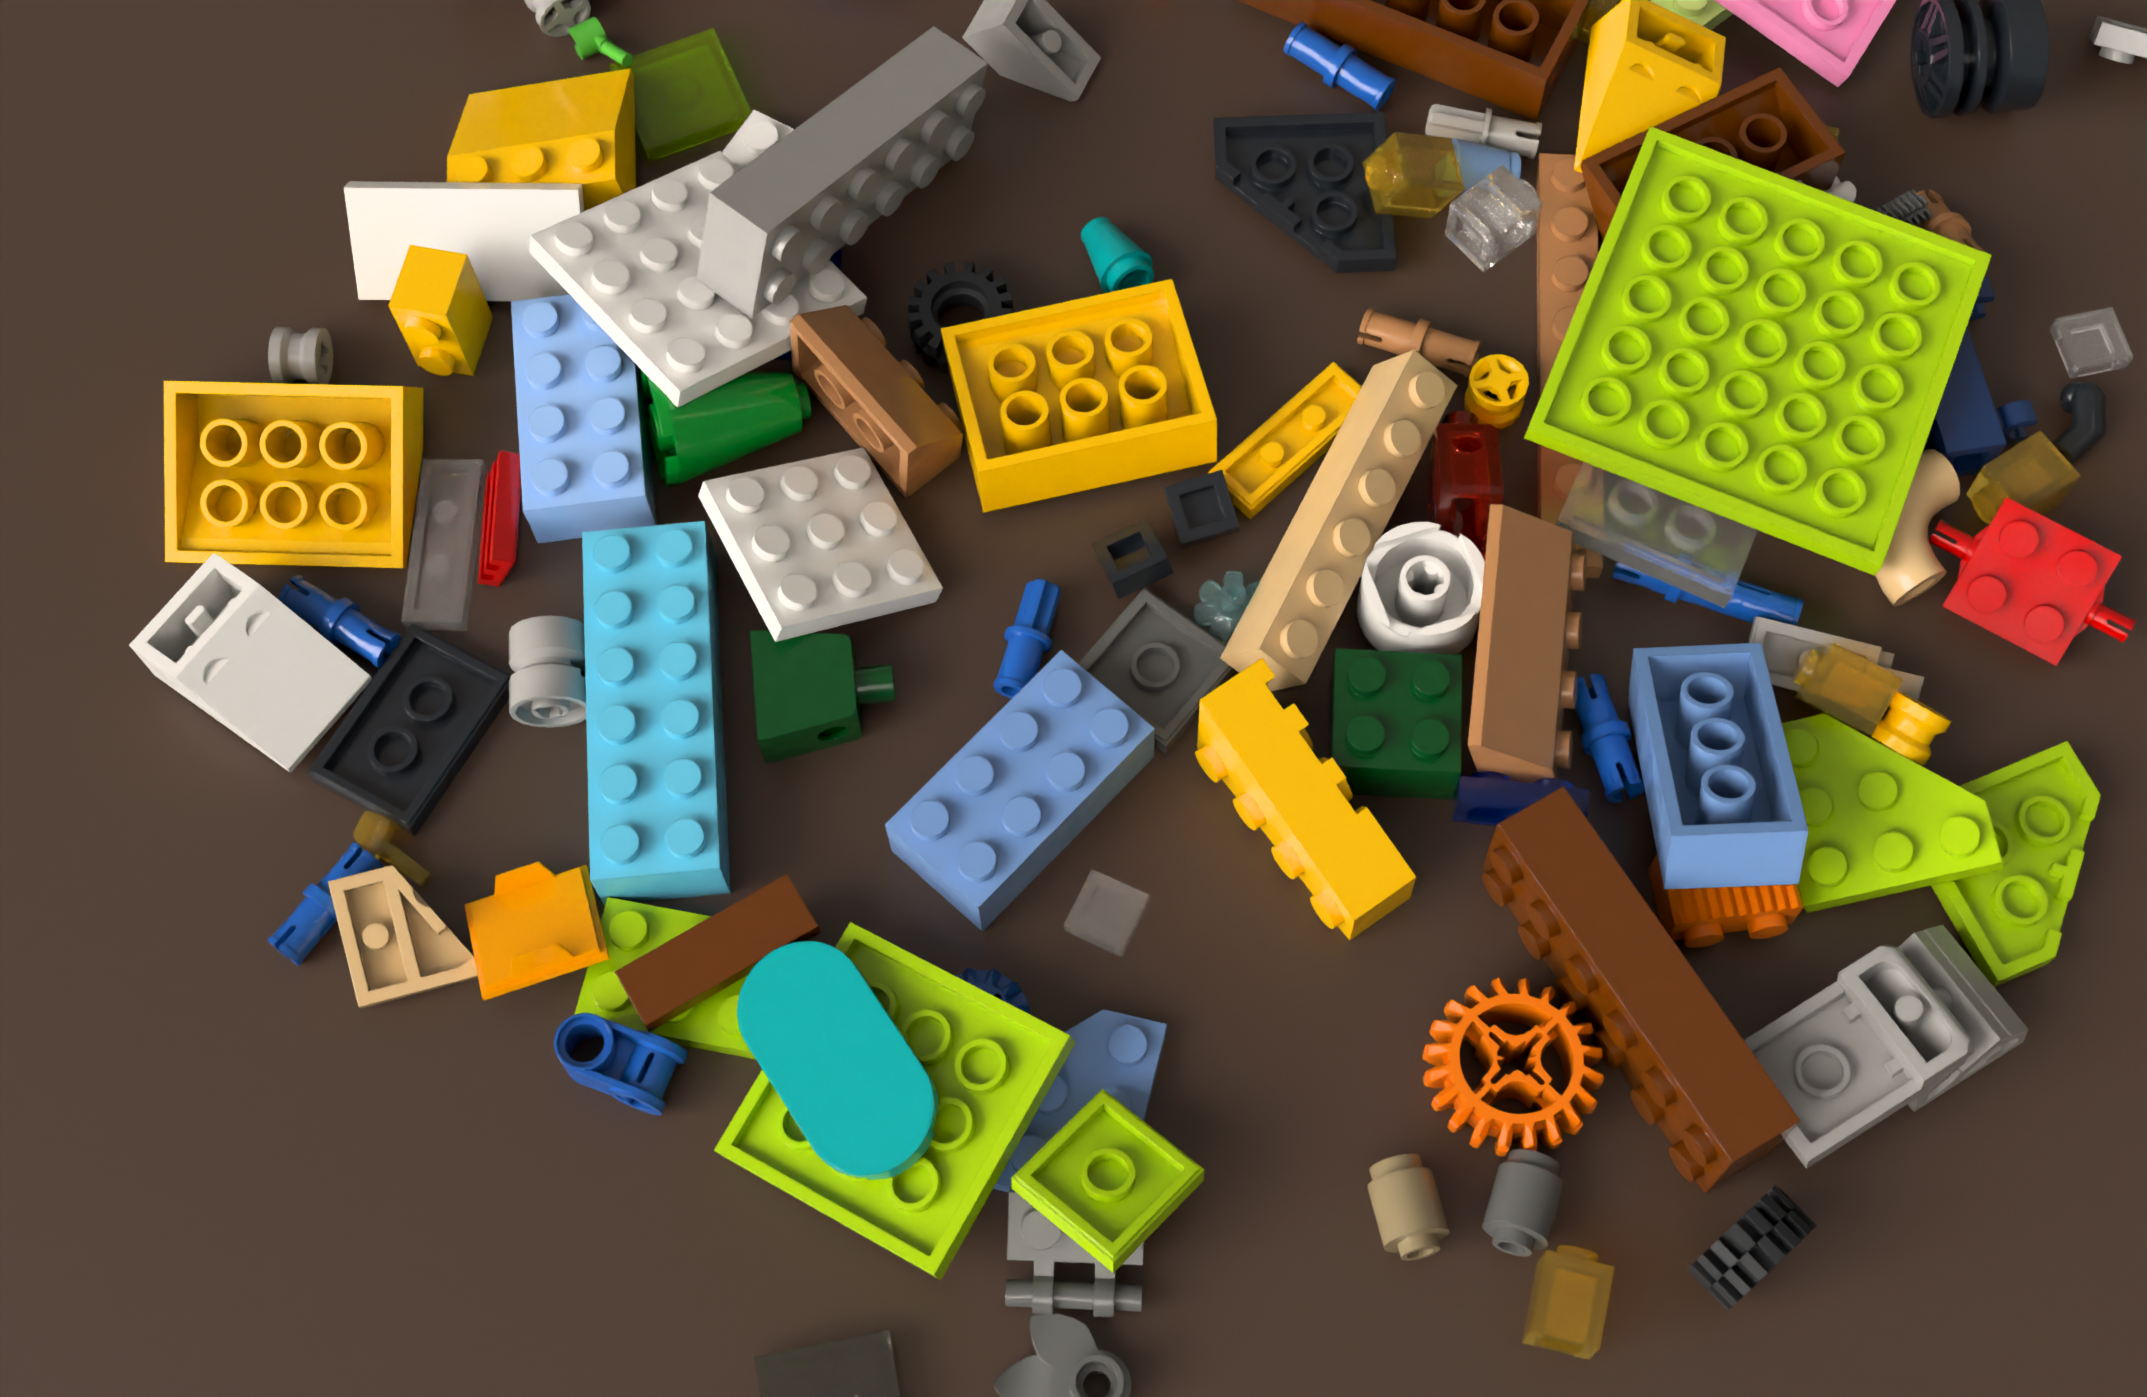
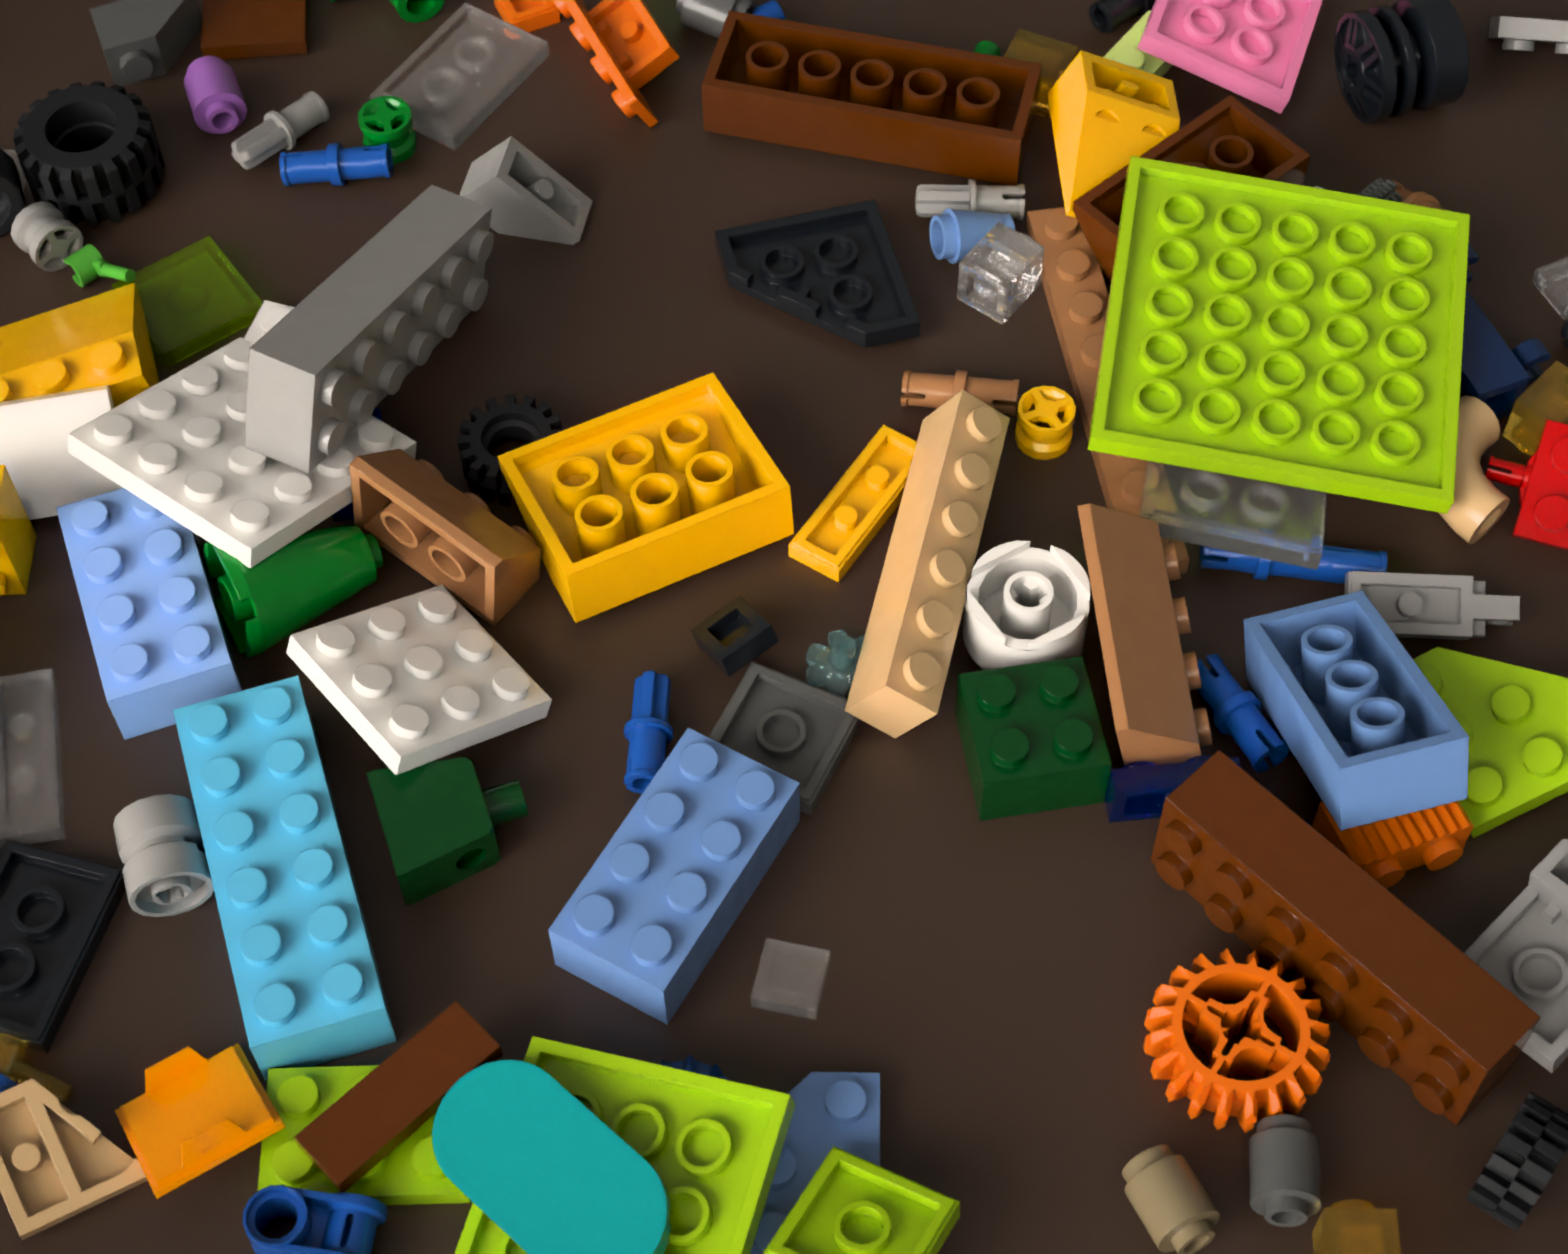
camera: 15 degrees left, 10 degrees down
red tile [478,450,521,587] -> none
teal cone [1081,217,1154,293] -> none
black plate [1164,470,1240,548] -> none
yellow wedge [1195,658,1416,940] -> none
blue pin [1283,21,1397,111] -> none
clear yellow brick [1363,132,1465,218] -> none
clear red torso [1428,410,1504,561] -> none
clear yellow brick [1793,642,1903,736] -> none
yellow wheel [1868,689,1952,765] -> none

